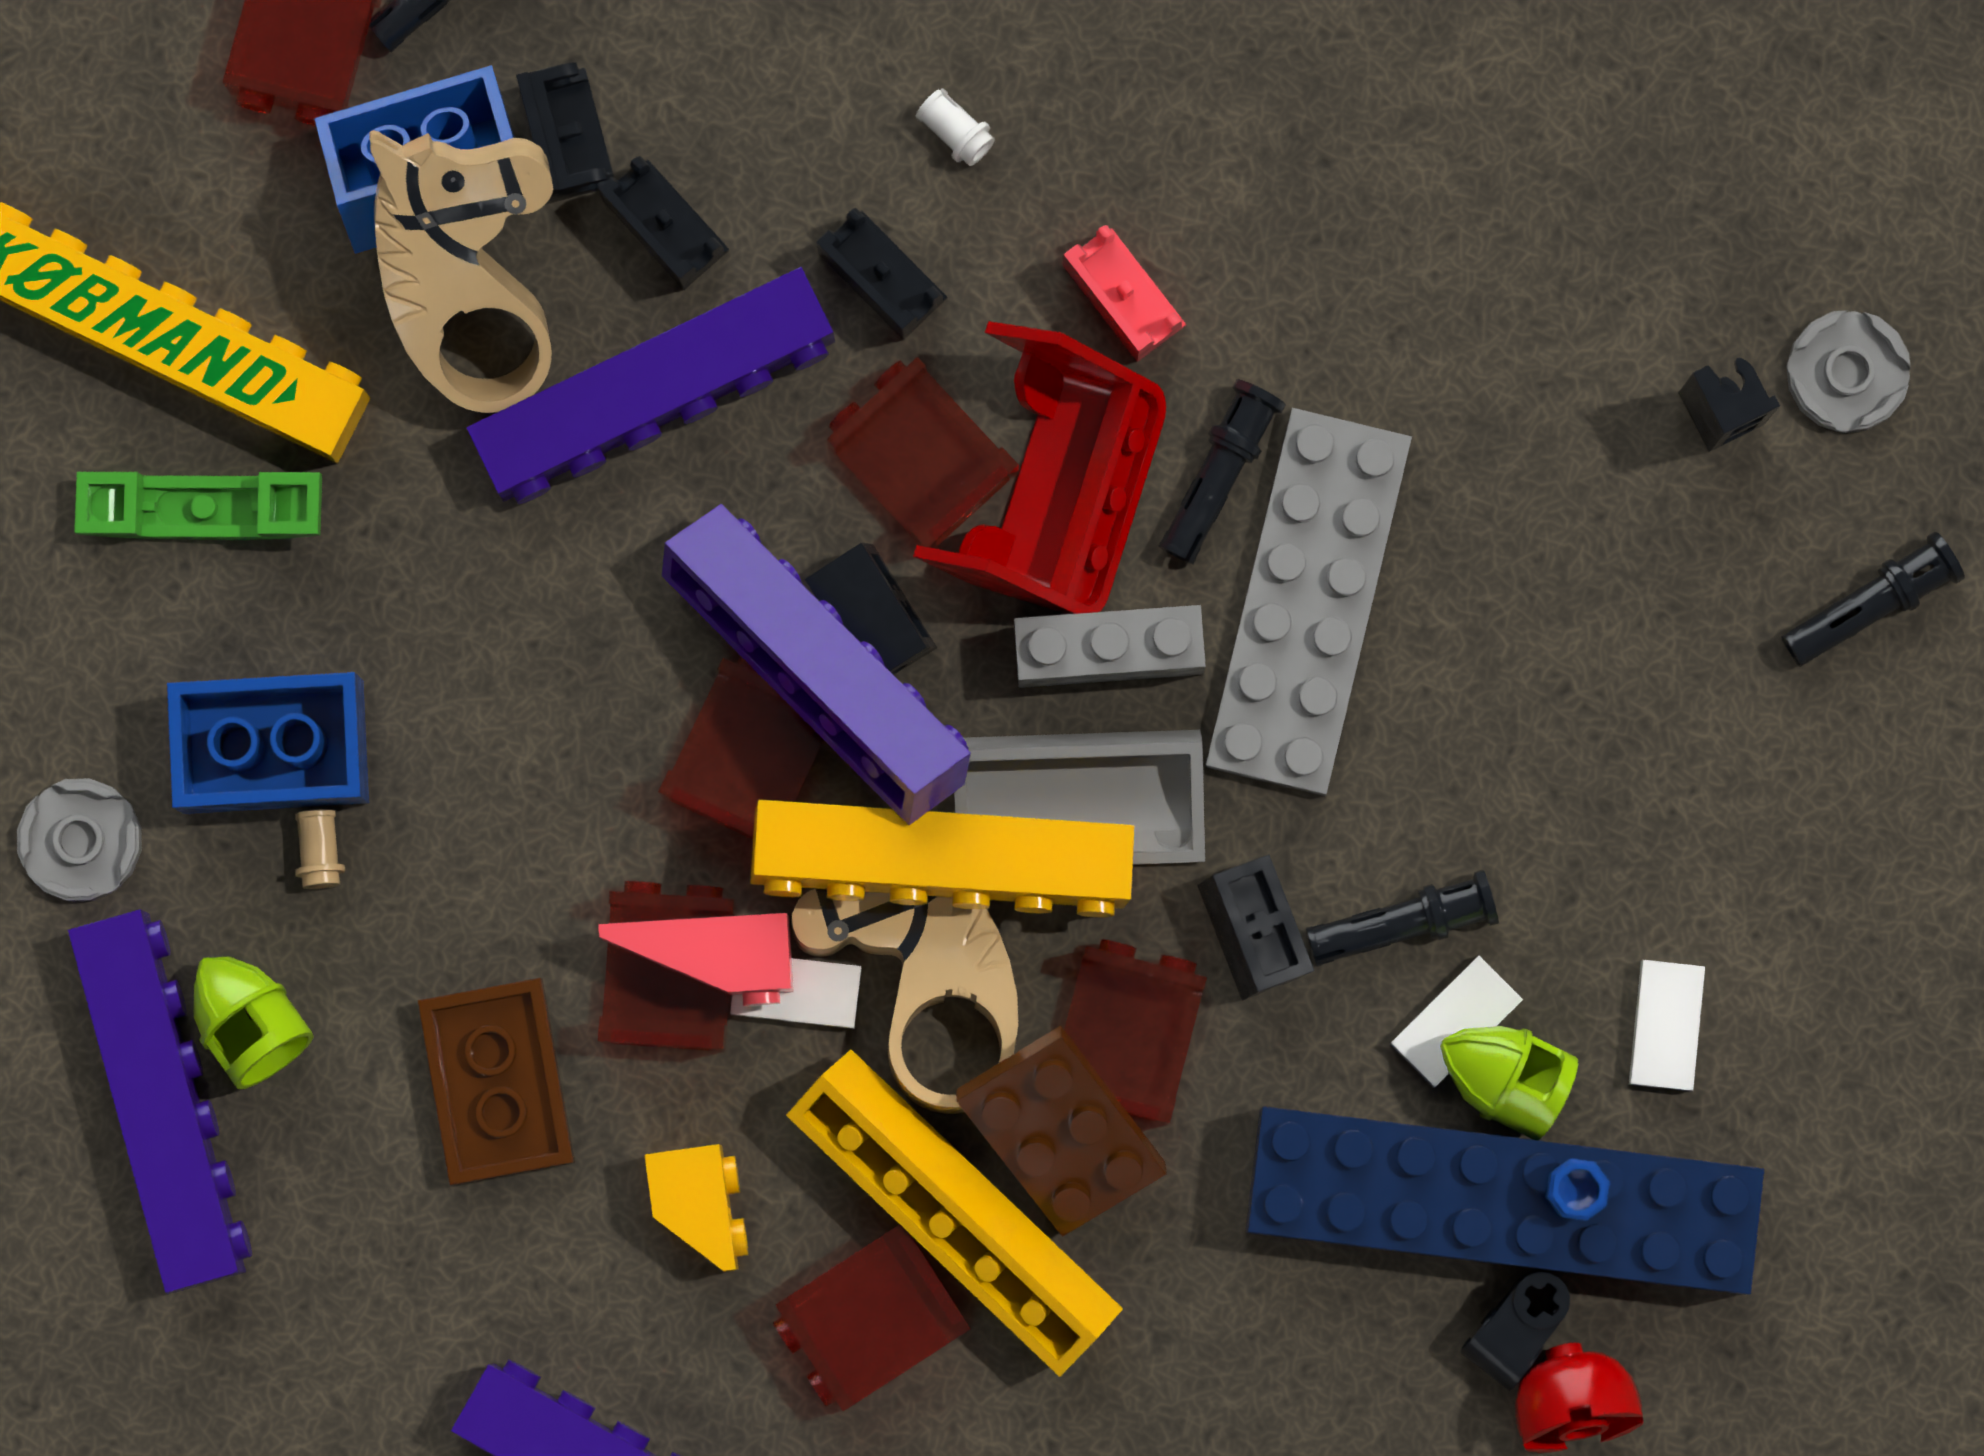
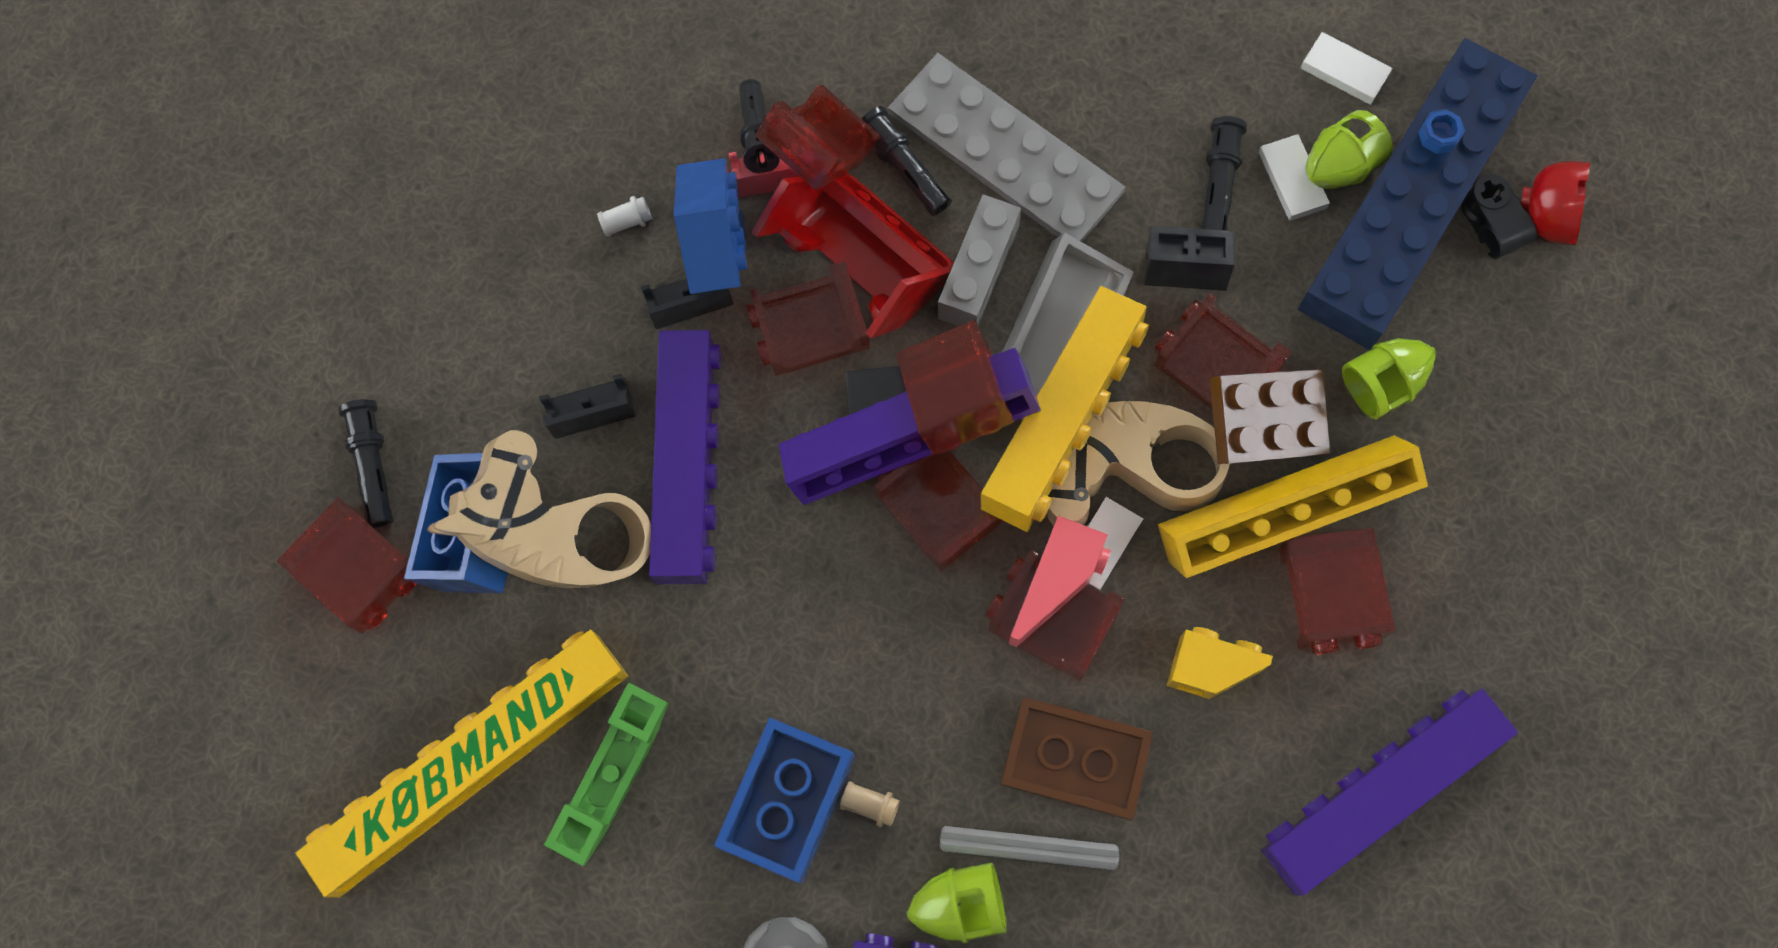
camera: 60 degrees left, 10 degrees down
black hinge [516,62,614,203] -> none
none -> blue brick [674,158,747,294]
none -> black pin [739,79,780,174]
none -> clear red panel [754,85,879,191]
none -> clear red panel [896,320,1014,455]
none -> light grey axle [940,826,1119,870]
none -> lime helmet [1342,338,1436,420]

